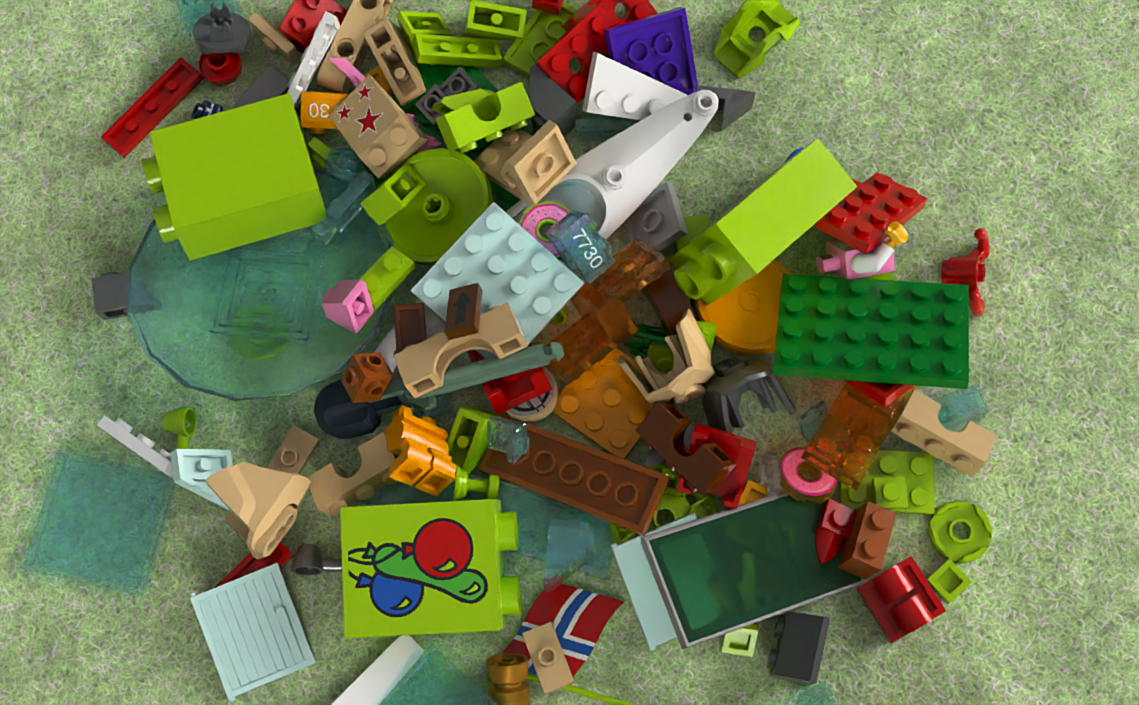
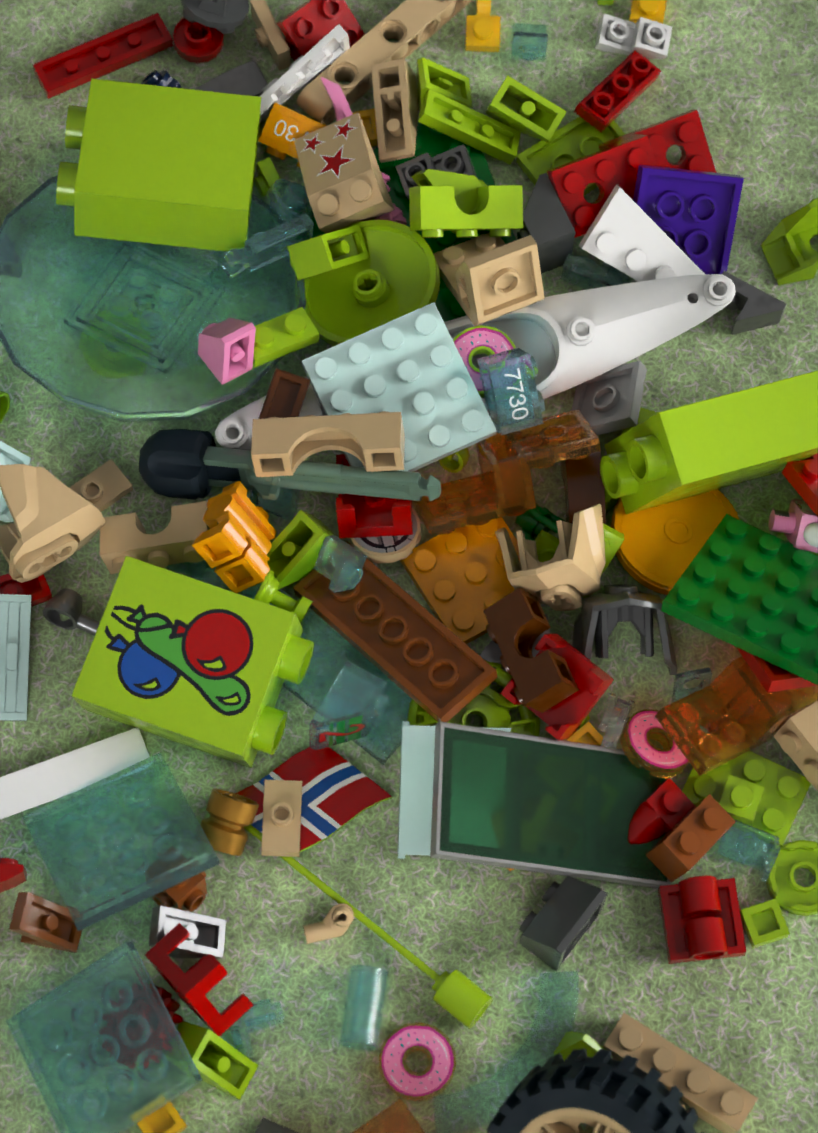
camera: 15 degrees right, 5 degrees down
dark orange brick [341,352,393,403] -> none
reddish brown tile [444,283,482,340] -> none
lime plate [721,623,759,657] -> none
none -> clear light blue bracket [717,819,780,883]

